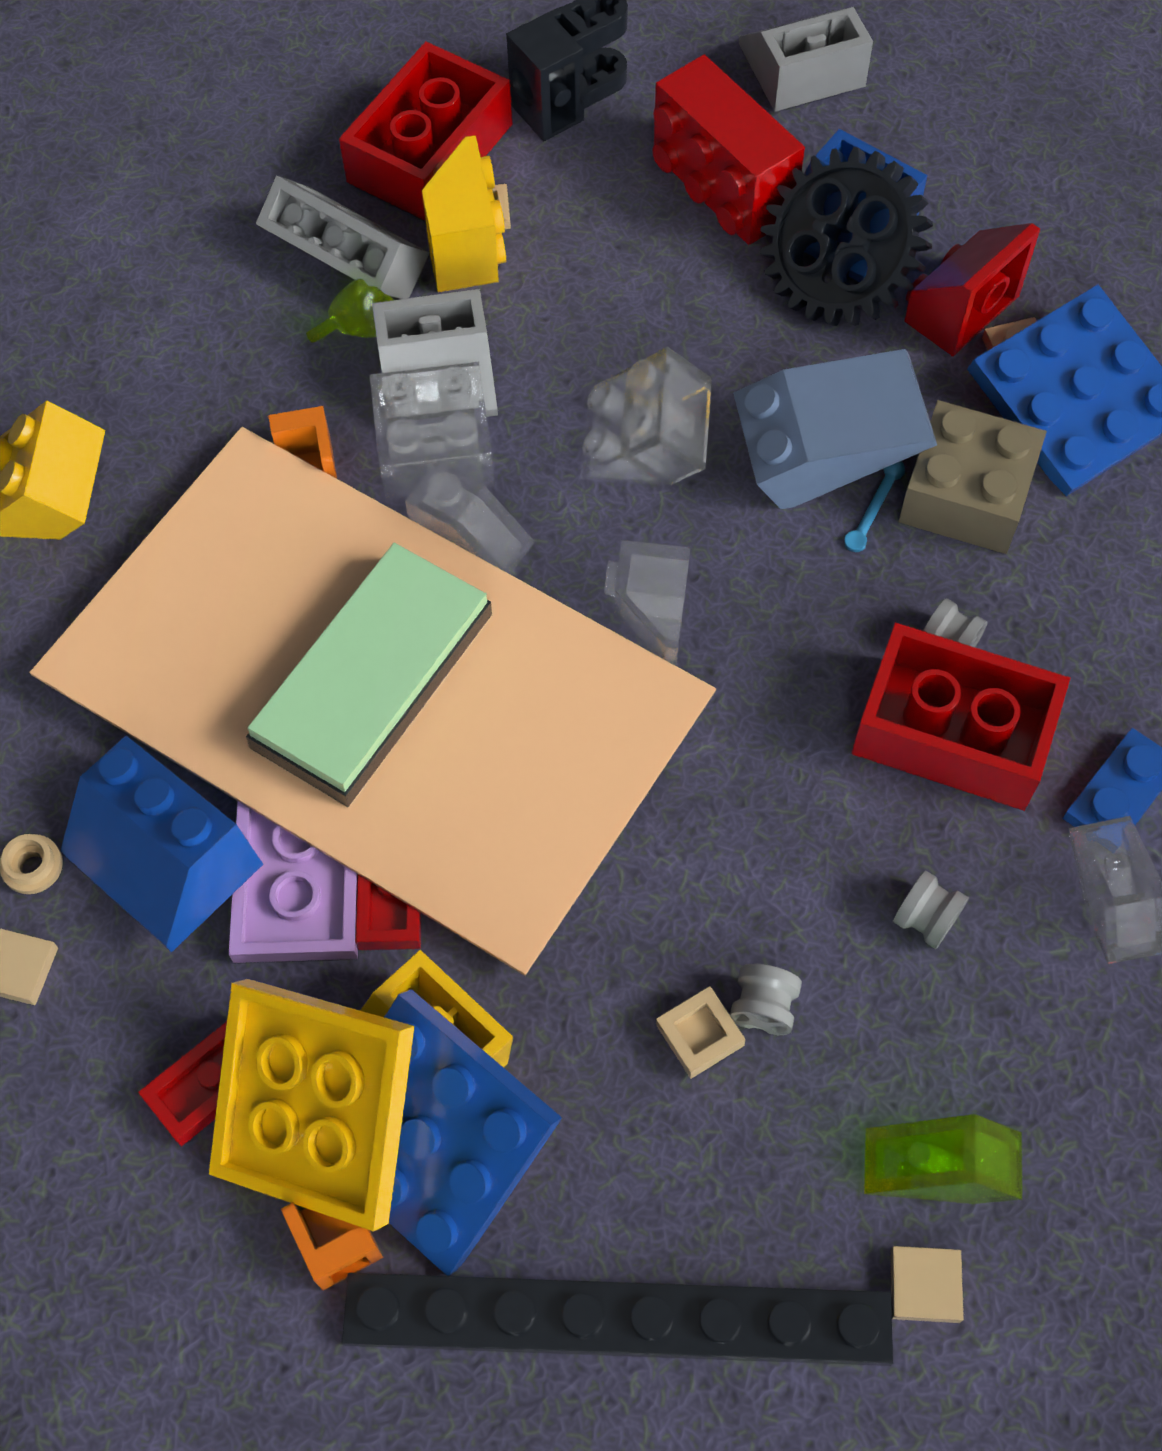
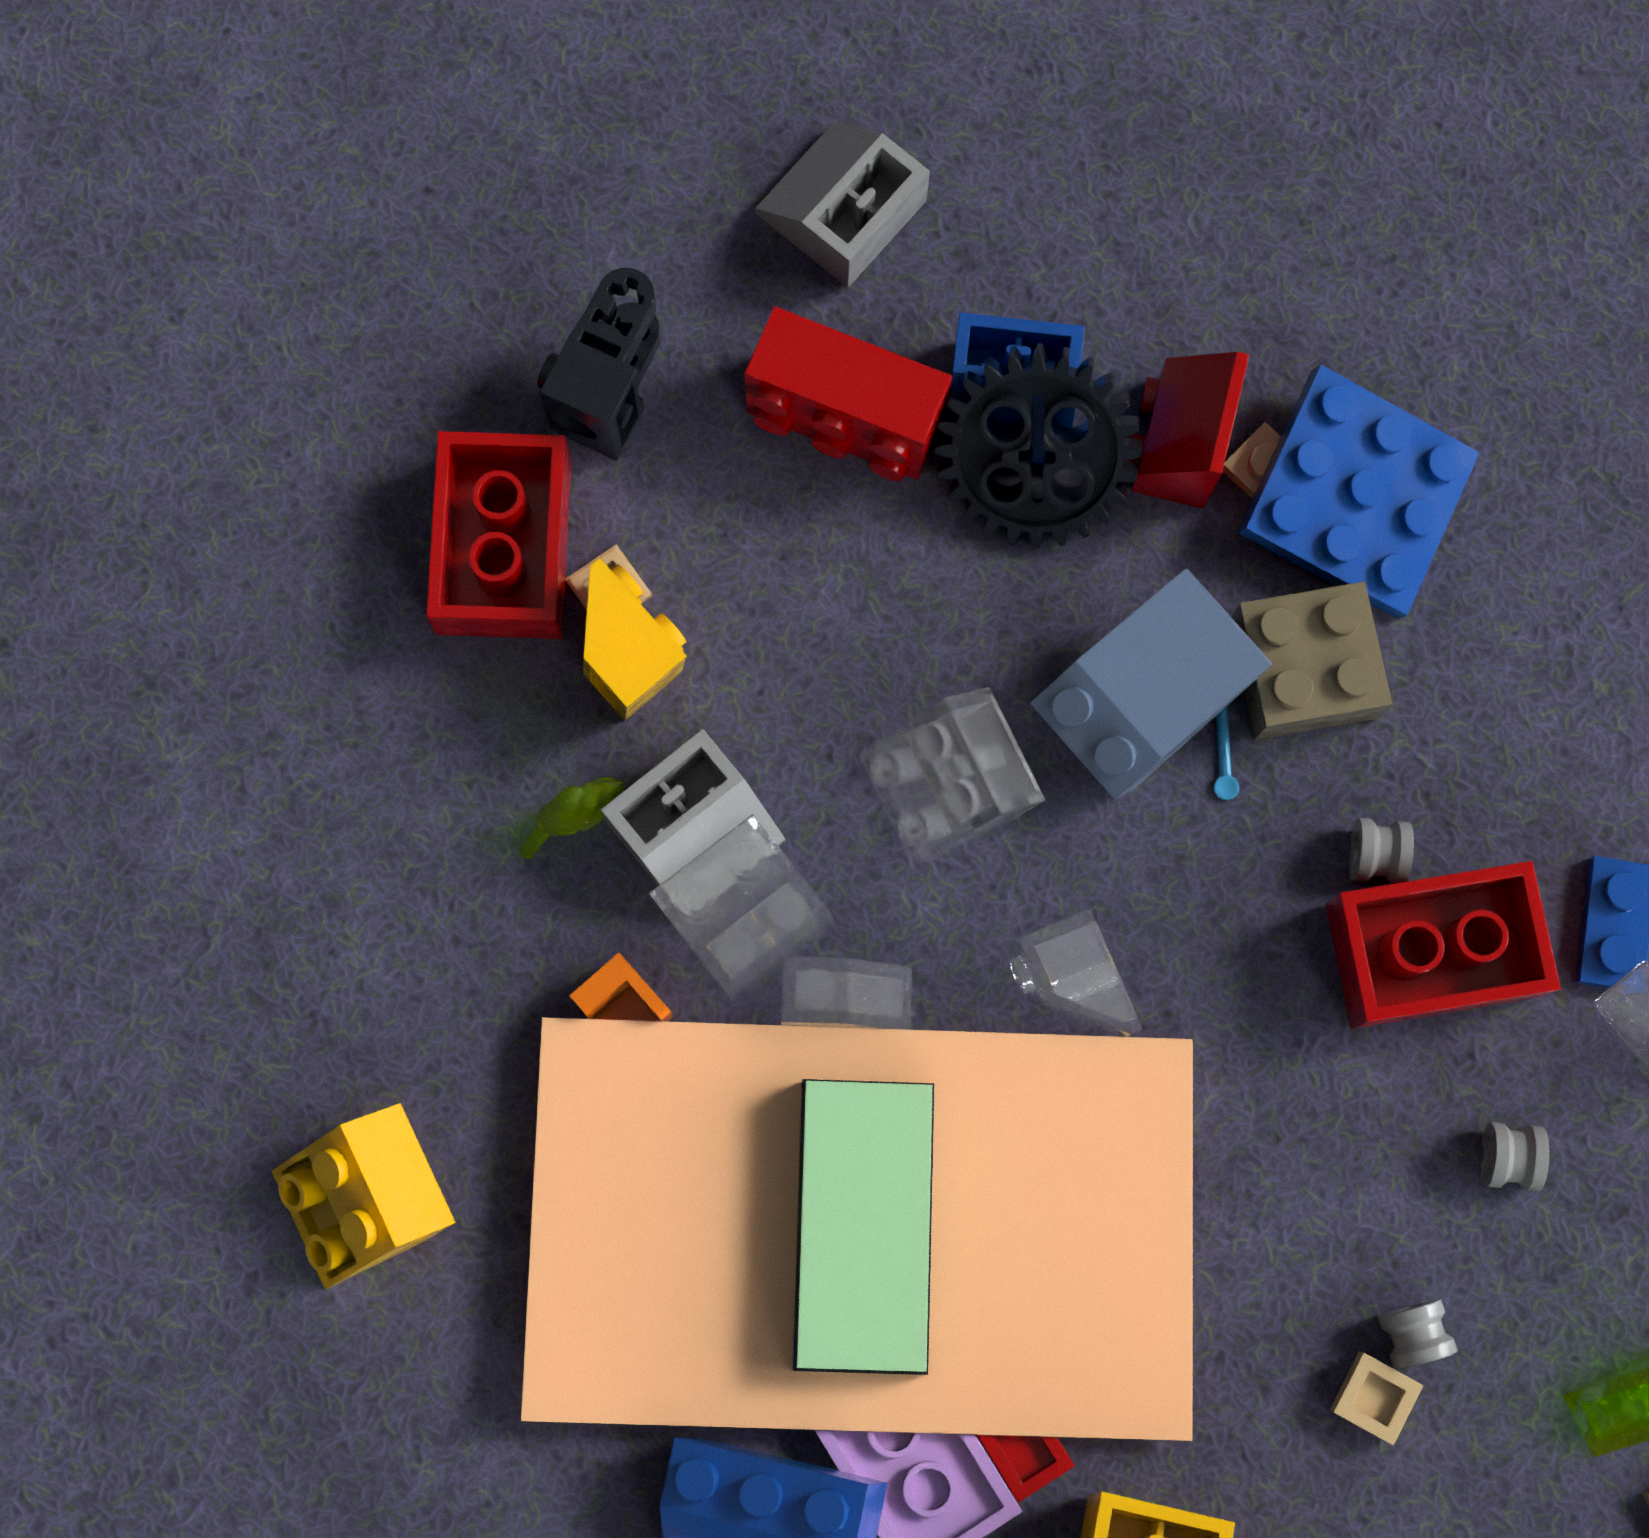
camera: 35 degrees left, 15 degrees up
light grey brick [256,175,429,299] -> none

